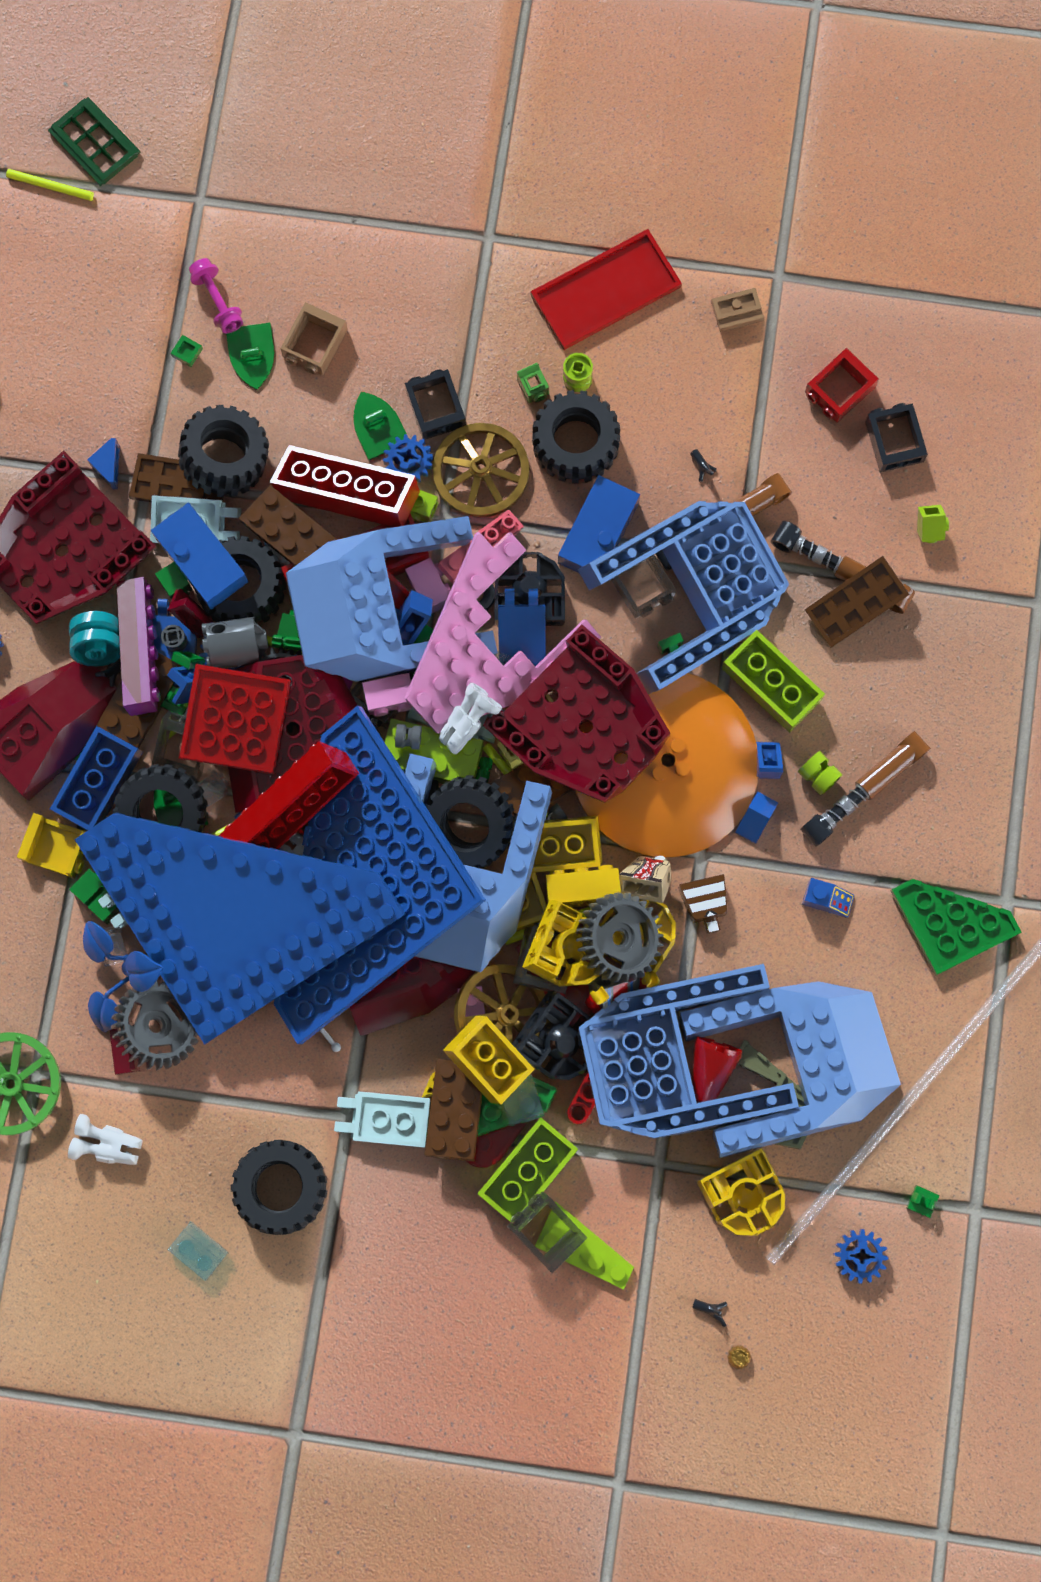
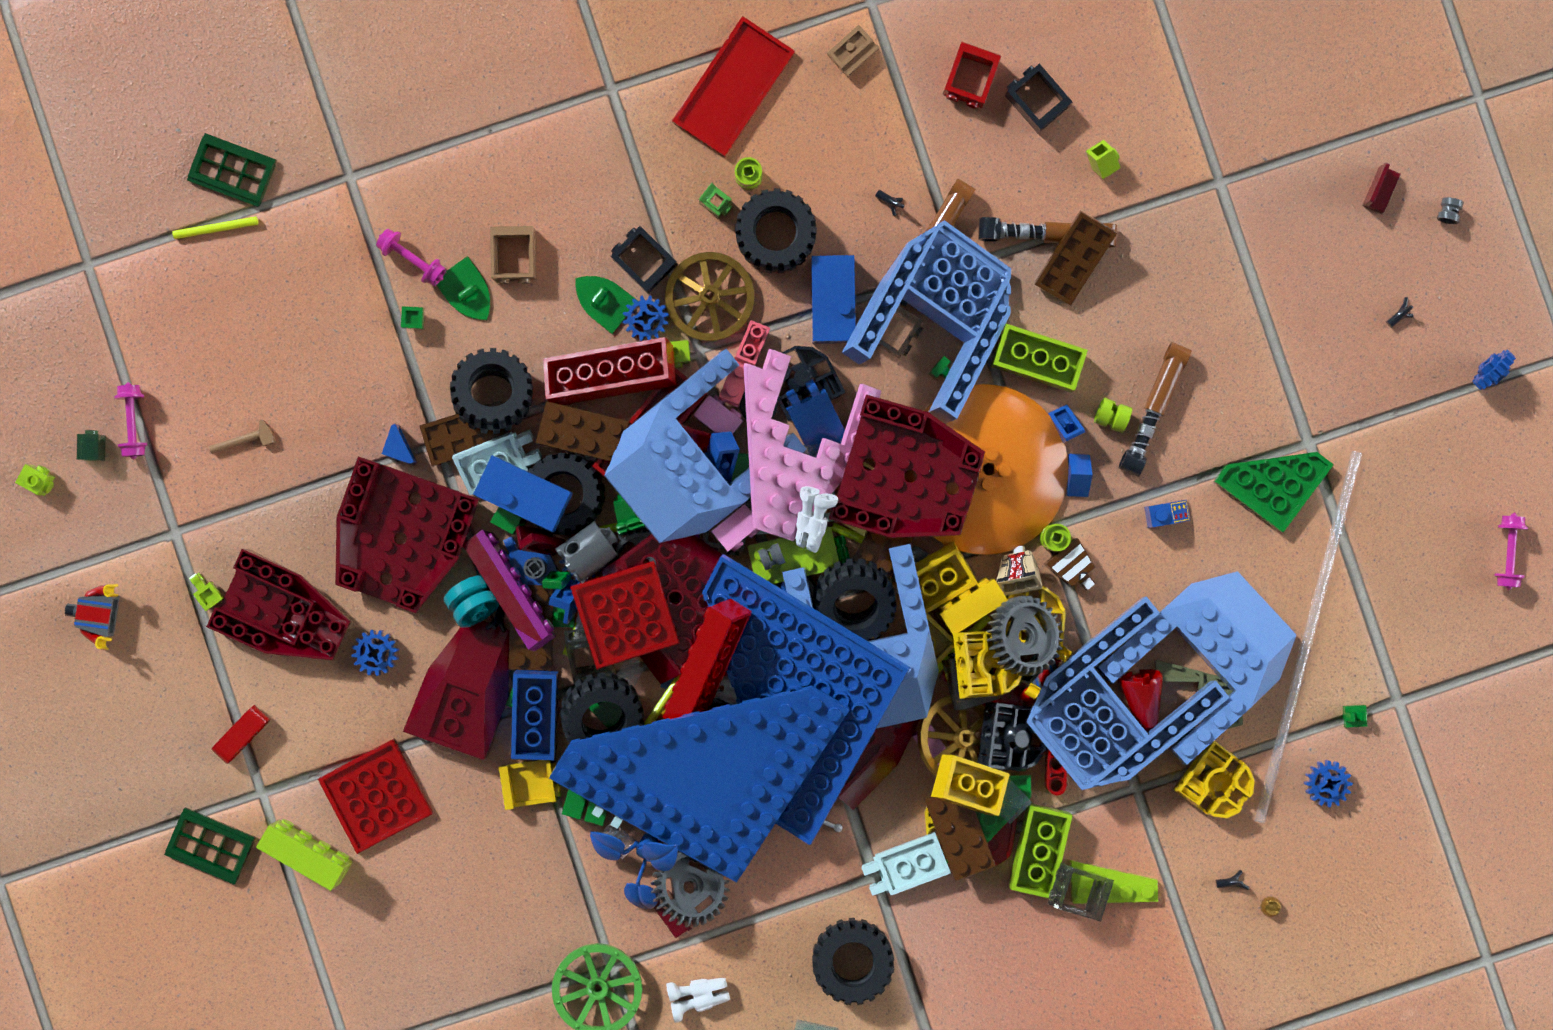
camera: 30 degrees left, 10 degrees up
none -> lime wheel [1039,524,1071,551]

